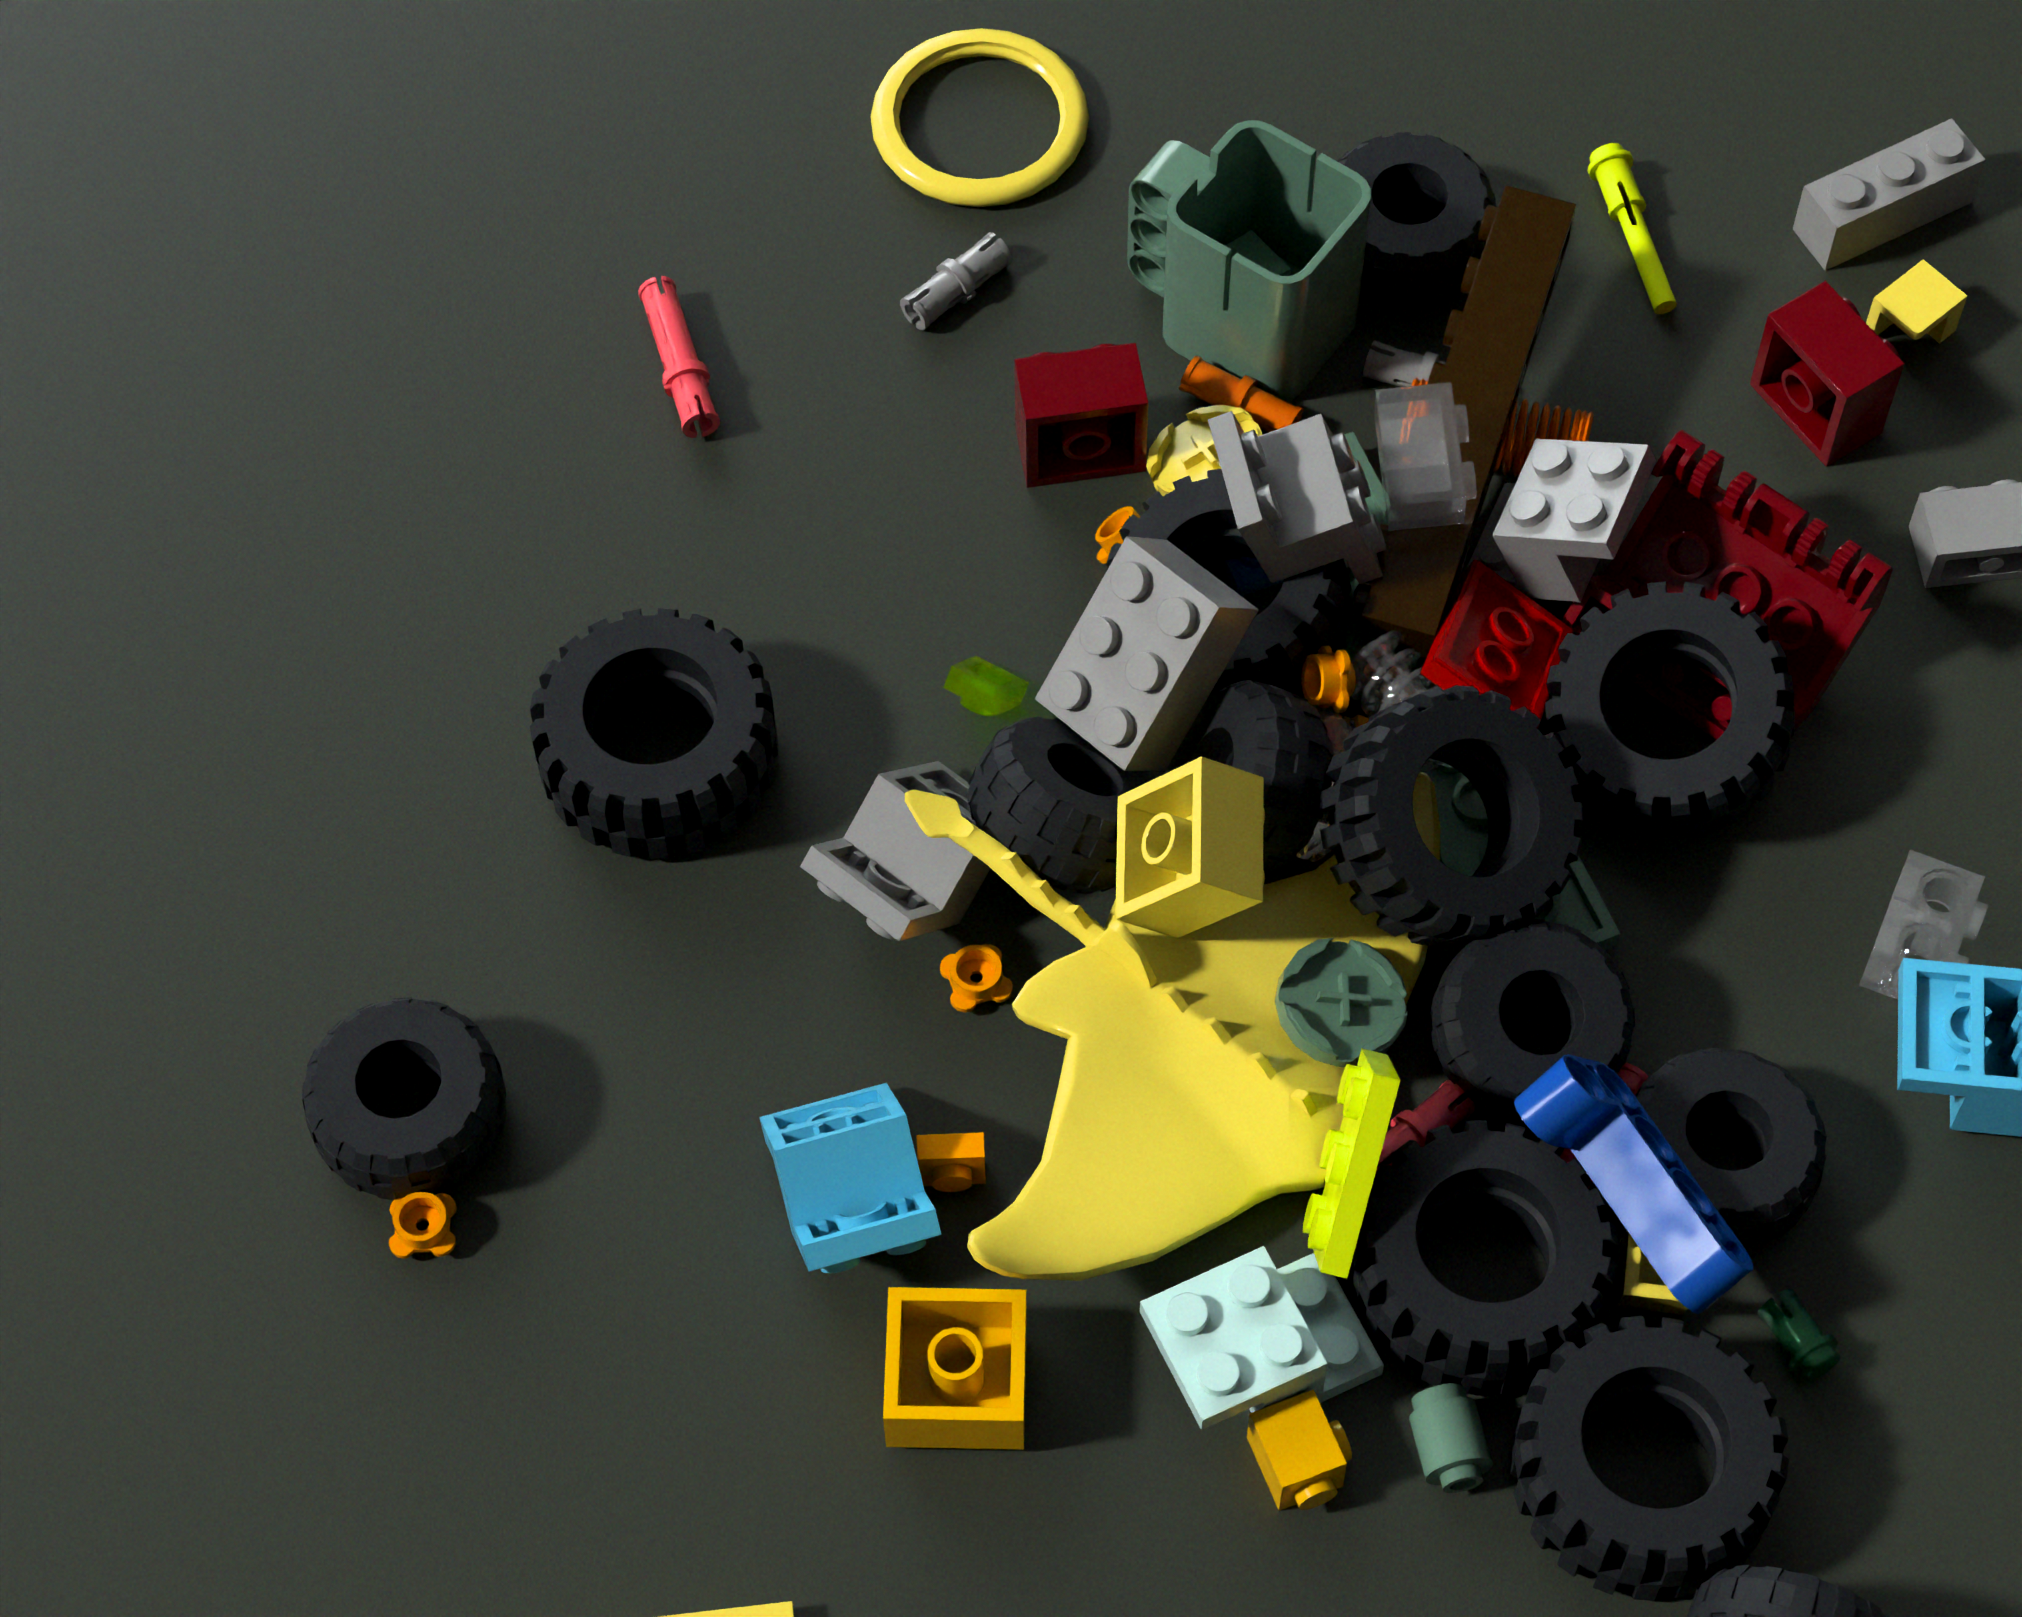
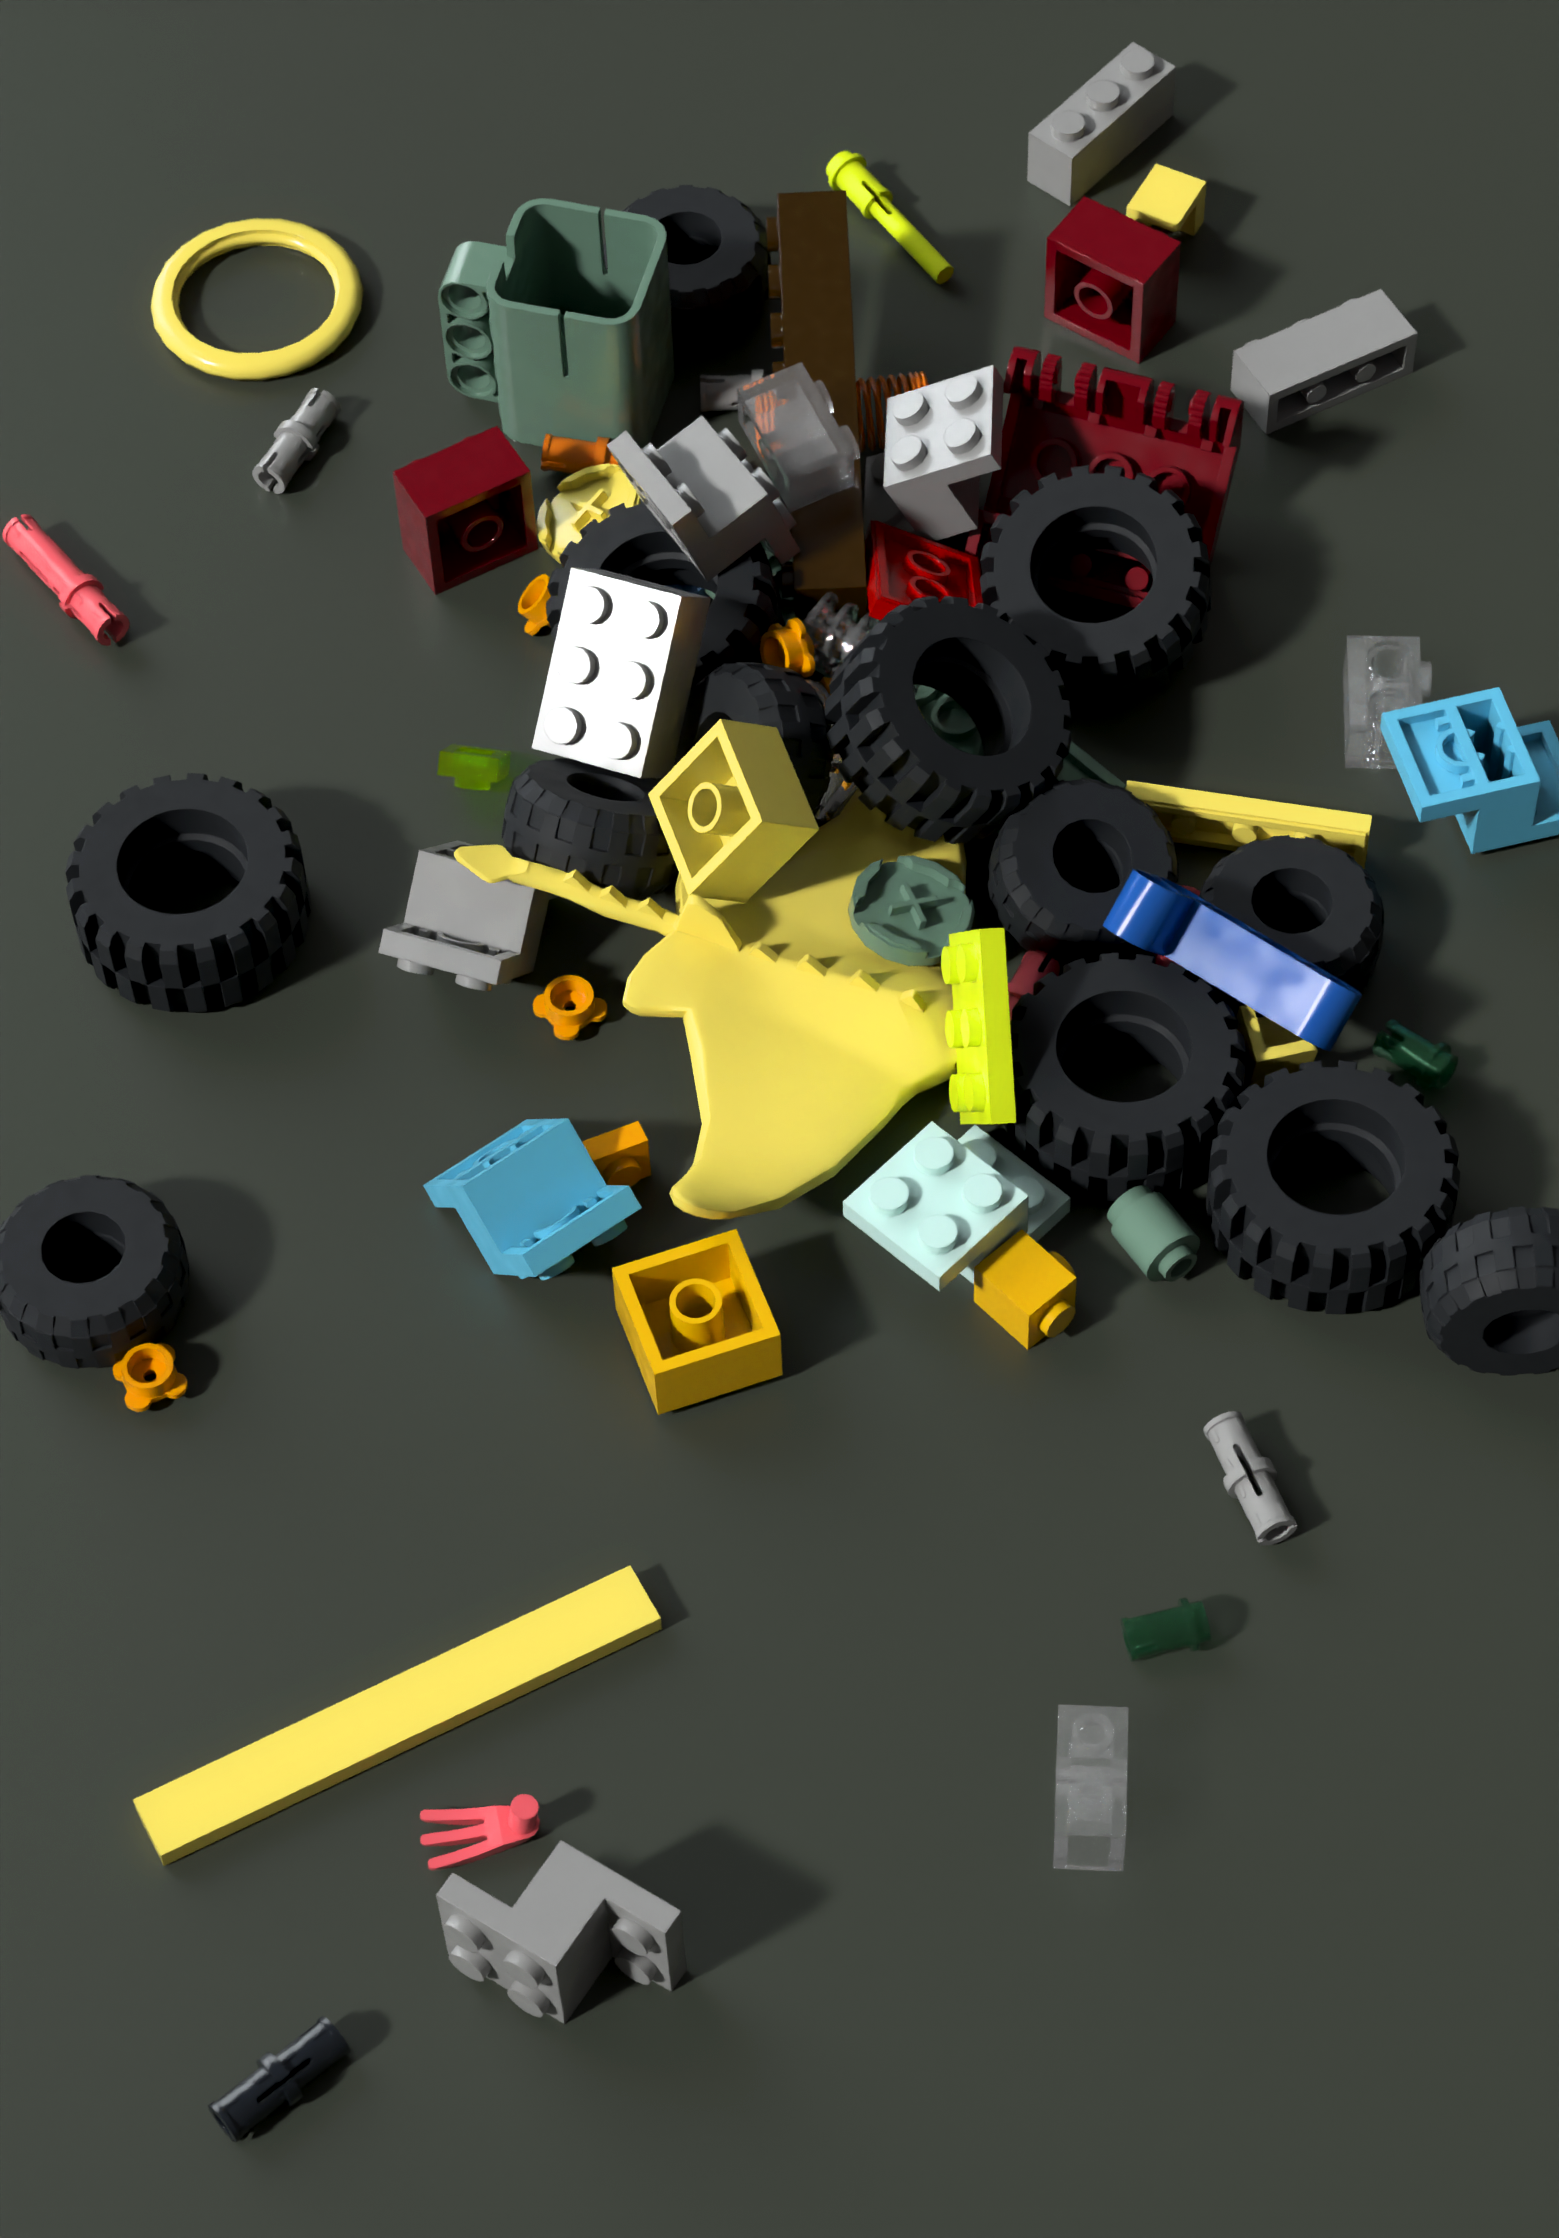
camera: 20 degrees left, 5 degrees down
none -> light yellow tile [1126,780,1372,869]

